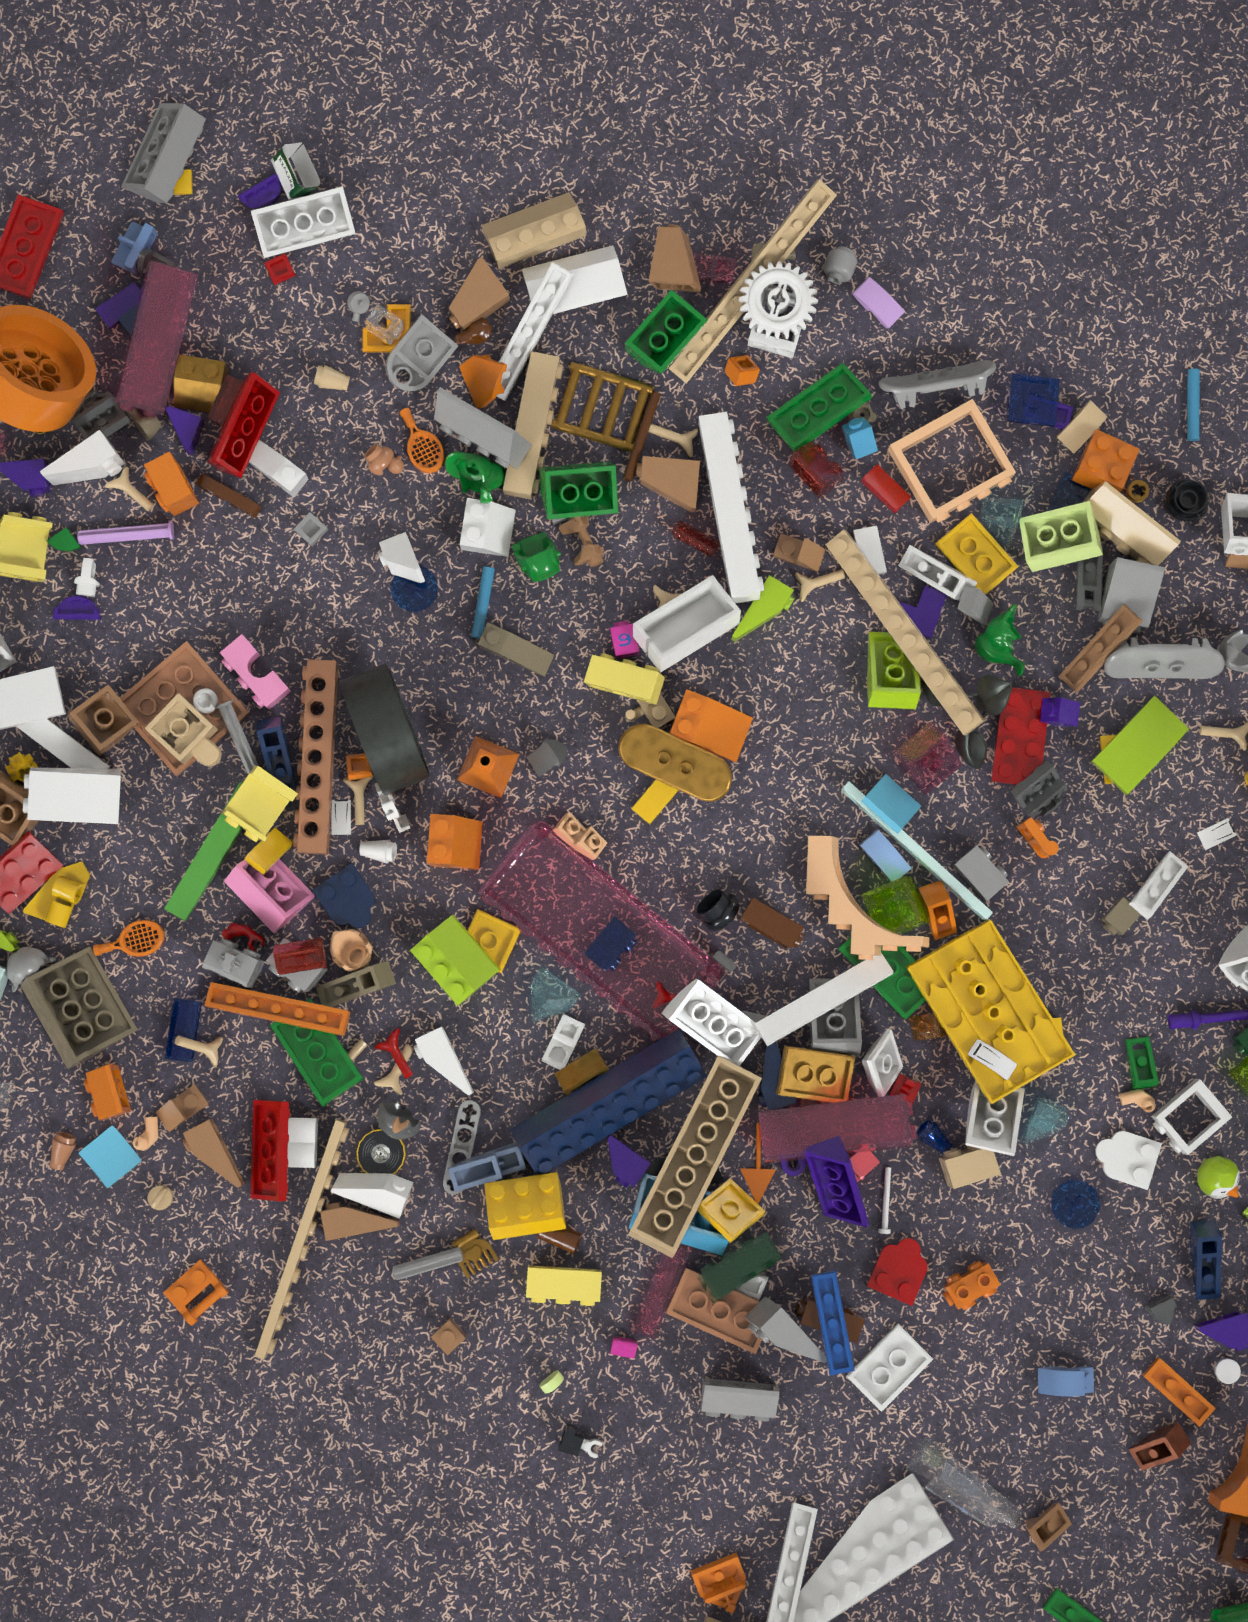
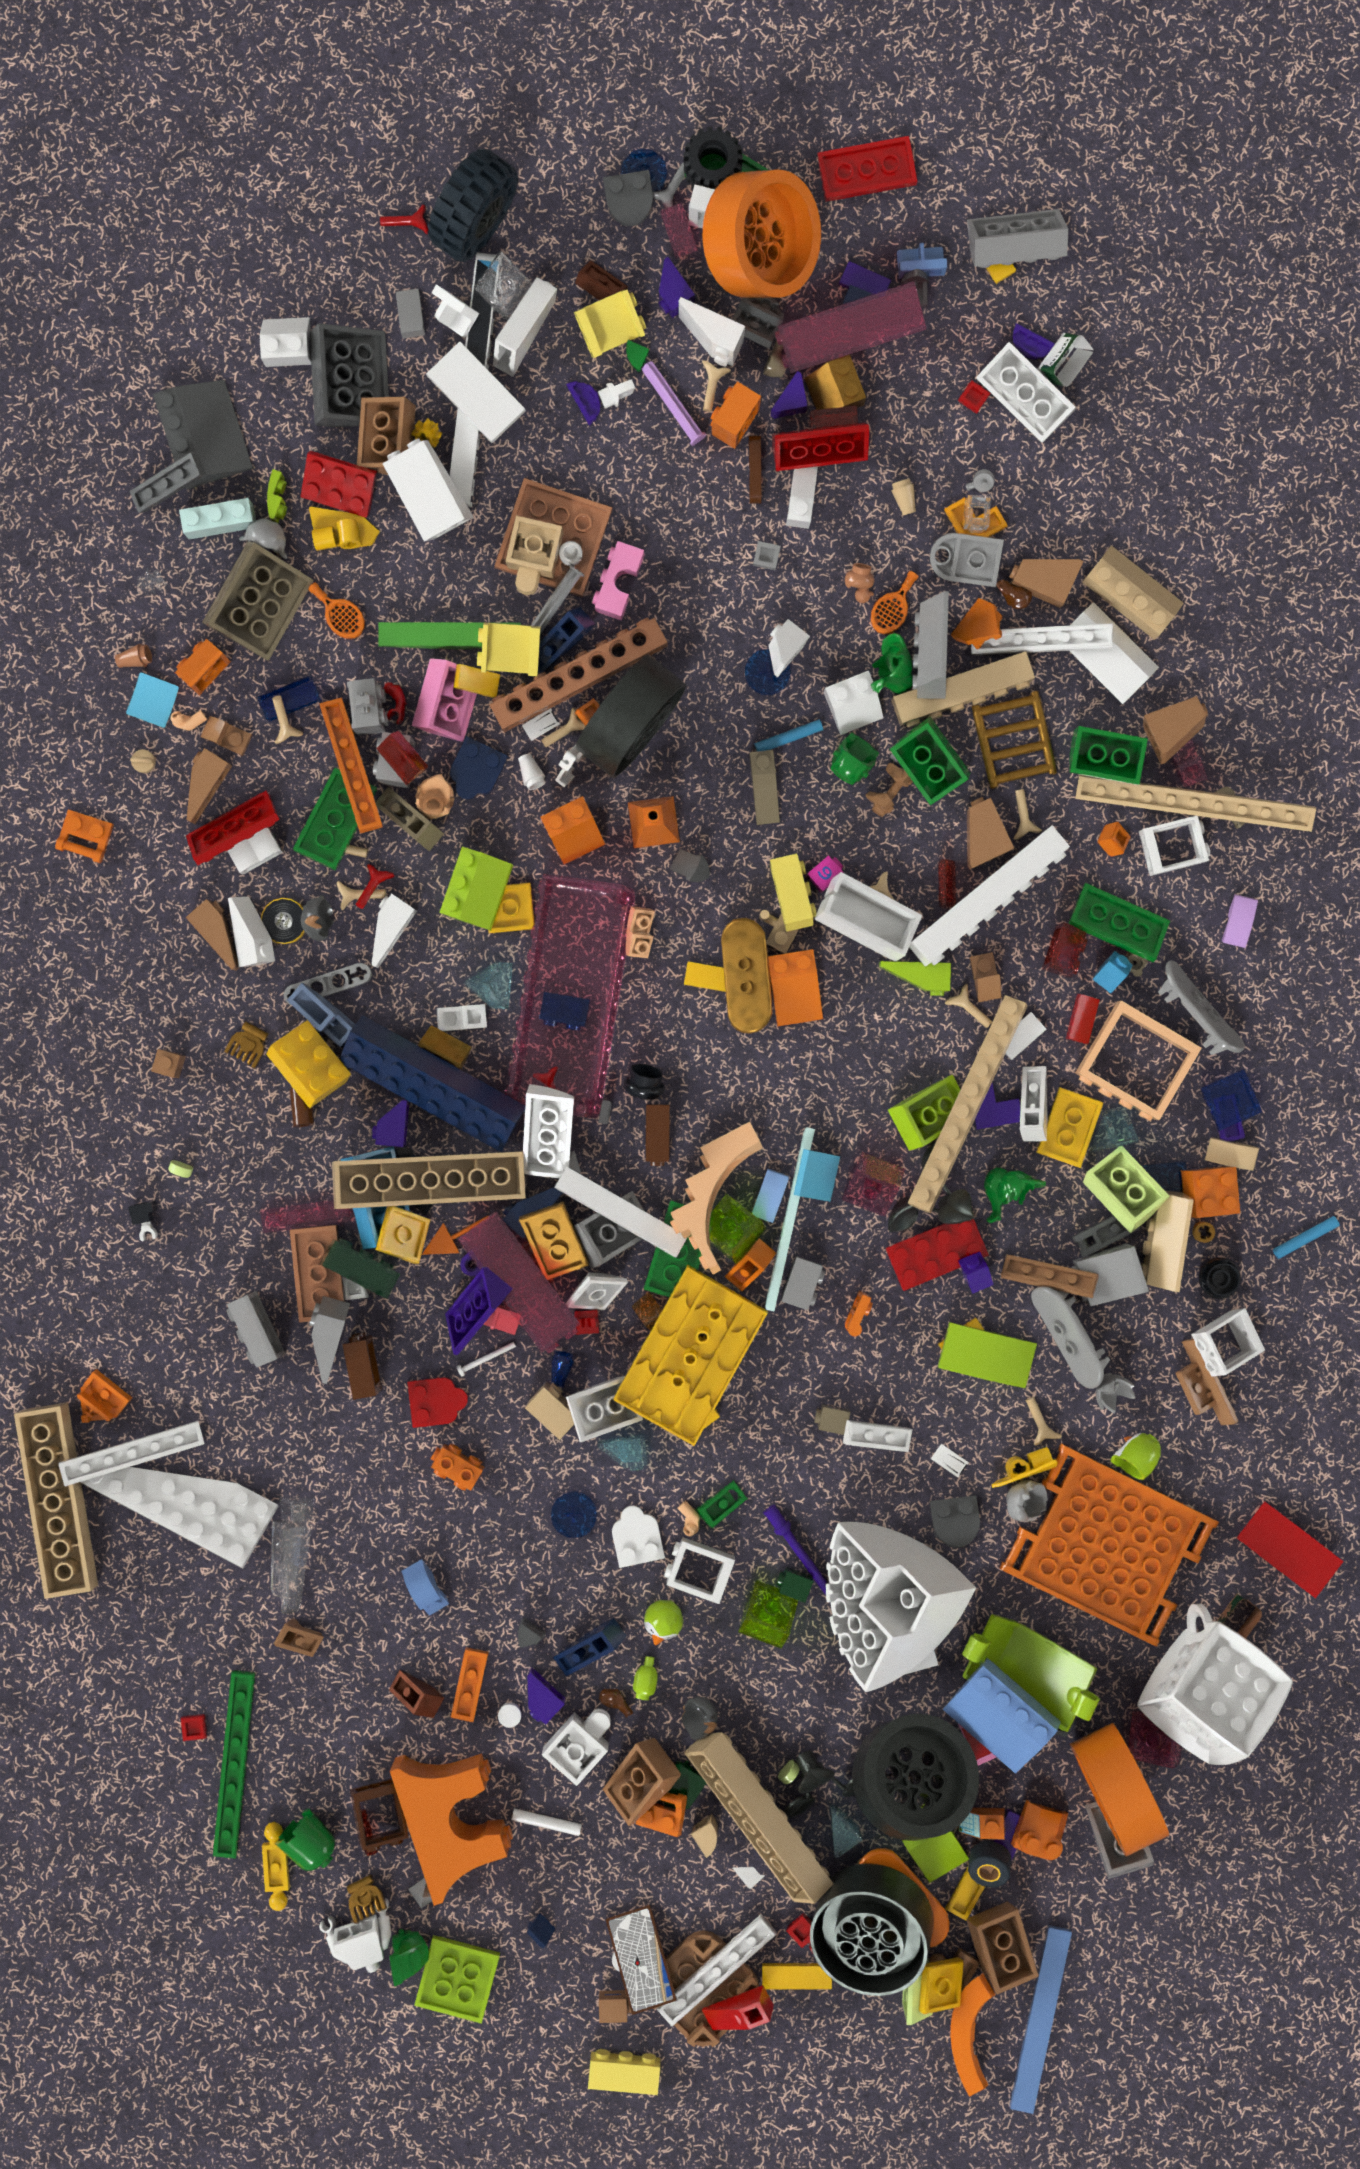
camera: 65 degrees right, 5 degrees up
medium nougat slope [69,685,139,757] -> none
tan plate [255,1119,349,1359] -> none
light grey axle [392,1247,463,1280] -> none
light yellow brick [526,1265,602,1306] -> none
dark pink slope [610,1336,638,1359] -> none
reddish brown bar [622,392,661,482] -> none
white gear [739,261,818,340] -> none
blue tile [811,1270,855,1376] -> none
light grey head [823,246,858,284] -> none
white tile [846,1323,933,1412] -> none
light grey slope [957,586,994,626] -> none
white sticker [968,1039,1017,1080] -> none
dark grey slope [1010,760,1067,818] -> none

